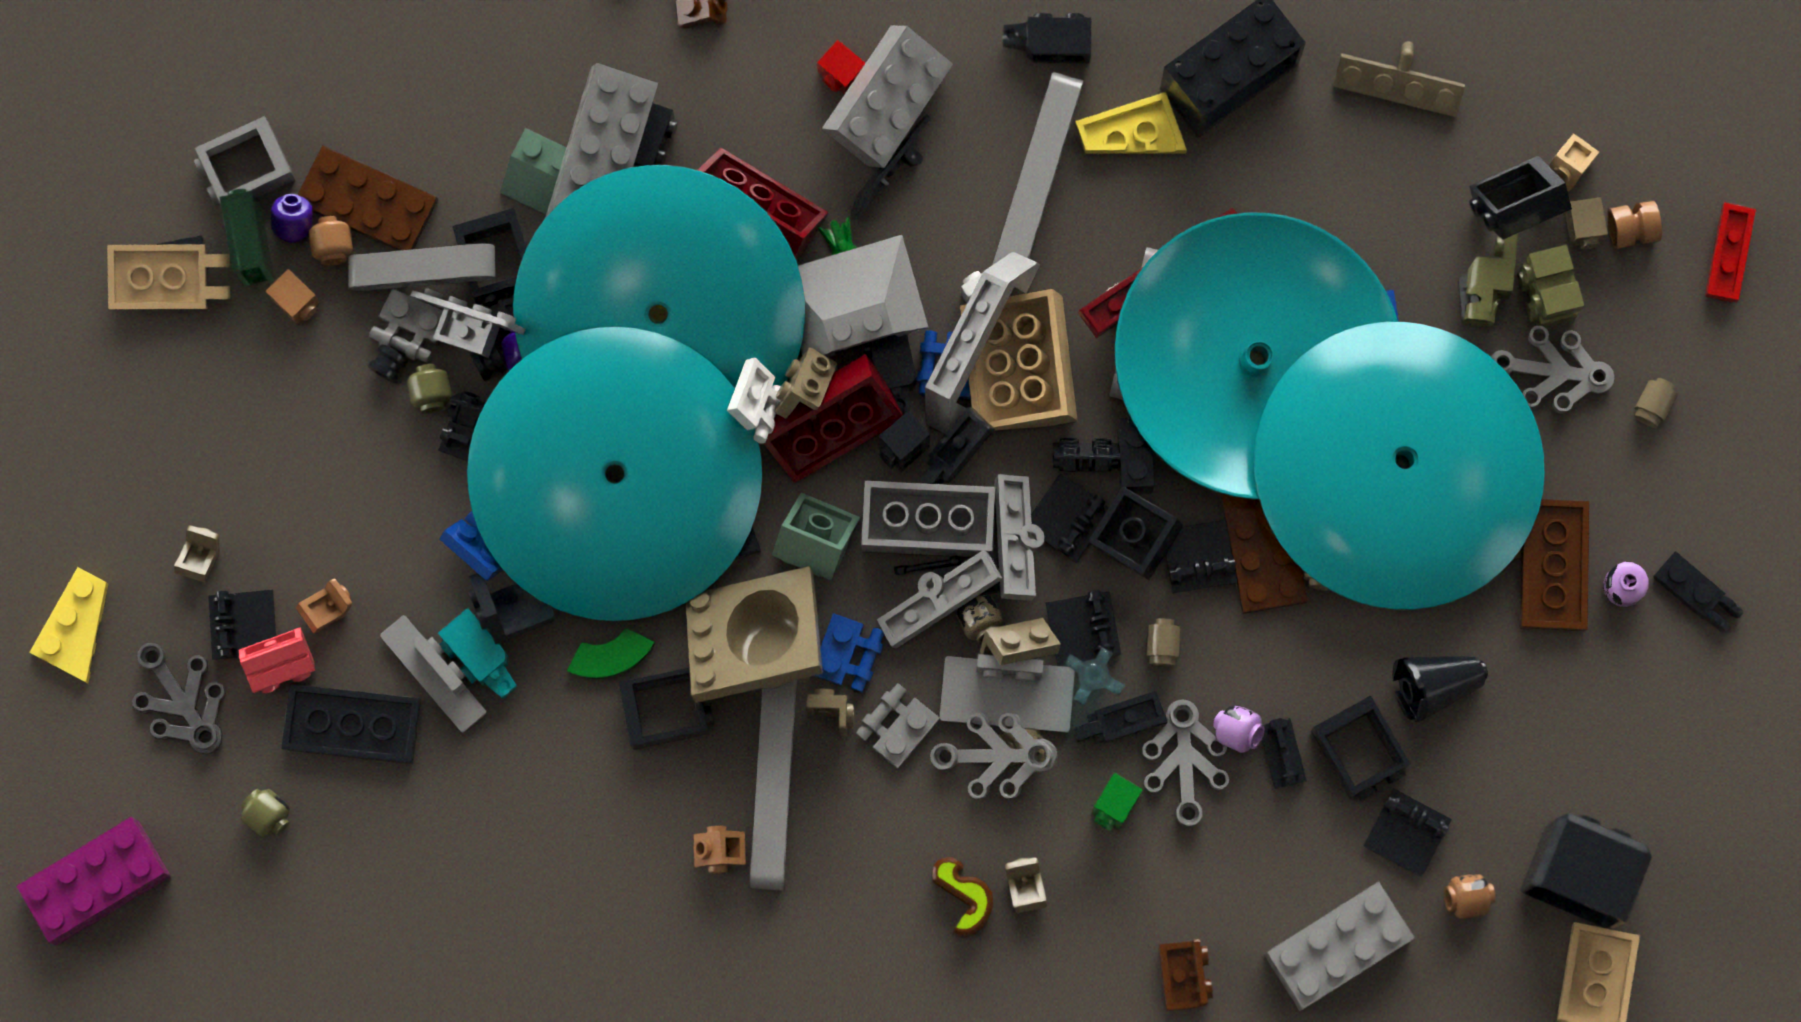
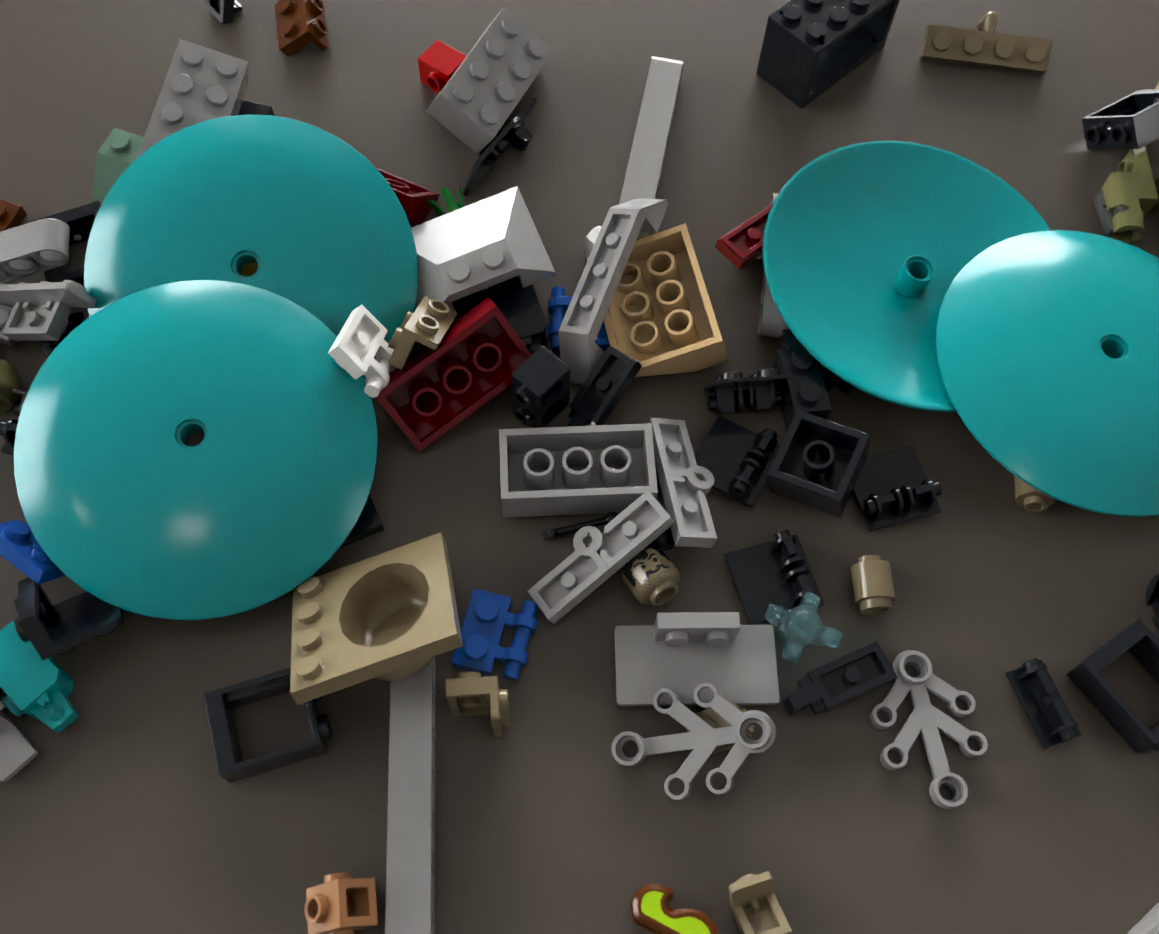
camera: 10 degrees left, 15 degrees down
green tile [567,627,655,679] -> none
sand green slope [771,493,860,580] -> none
light grey plate [856,683,940,769] -> none
dark tan bracket [980,618,1060,665] -> none
black hinge [1003,13,1091,63] -> none
light yellow wing [1075,92,1187,154] -> none
green brick [1091,772,1143,831] -> none
lavender head [1213,705,1265,753] -> none
reddish brown plate [1220,493,1308,614] -> none

